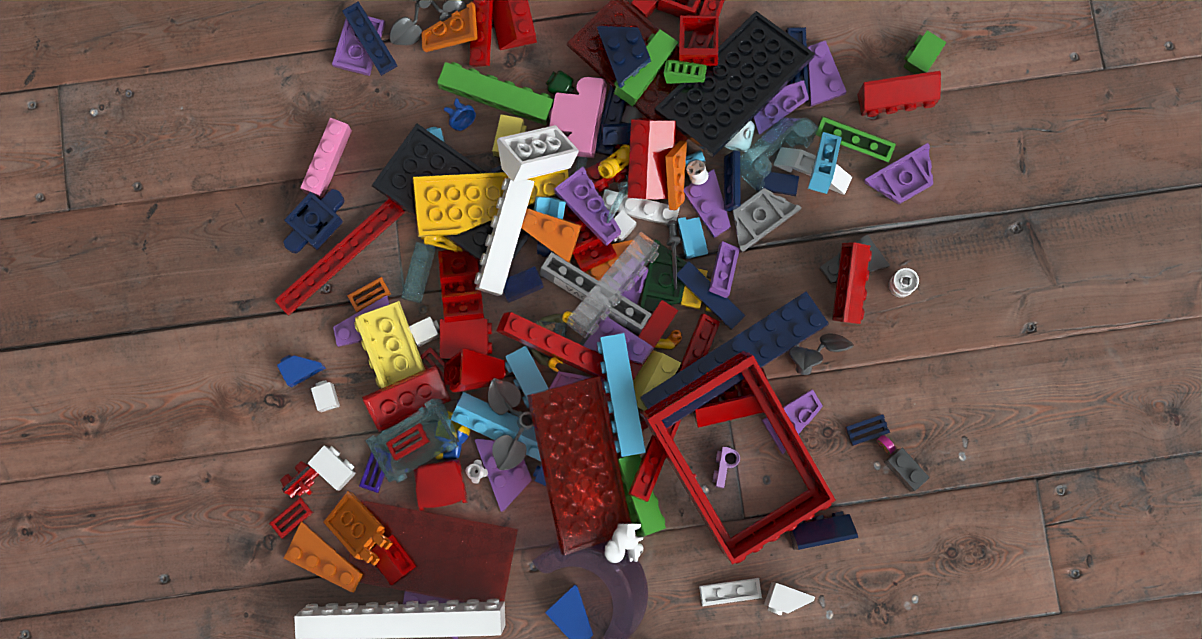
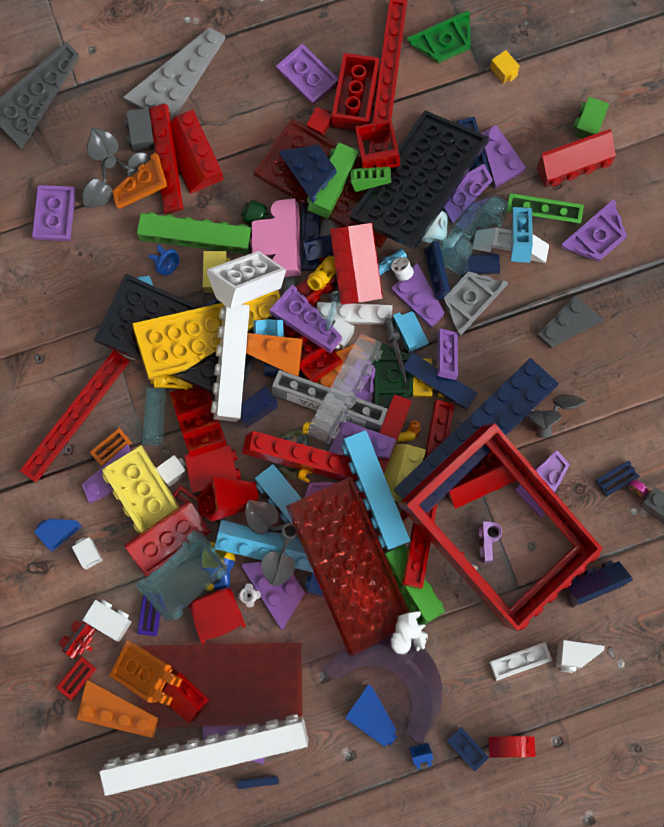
camera: 10 degrees left, 5 degrees down
dark blue brick [283,189,345,254] -> none
bright pink brick [301,118,352,199] -> none
dark blue plate [342,1,398,76] -> none
red tile [386,423,430,461] -> none
orange wing [665,141,687,210] -> none
red slope [832,242,872,324] -> none
white wheel [888,268,919,298] -> none

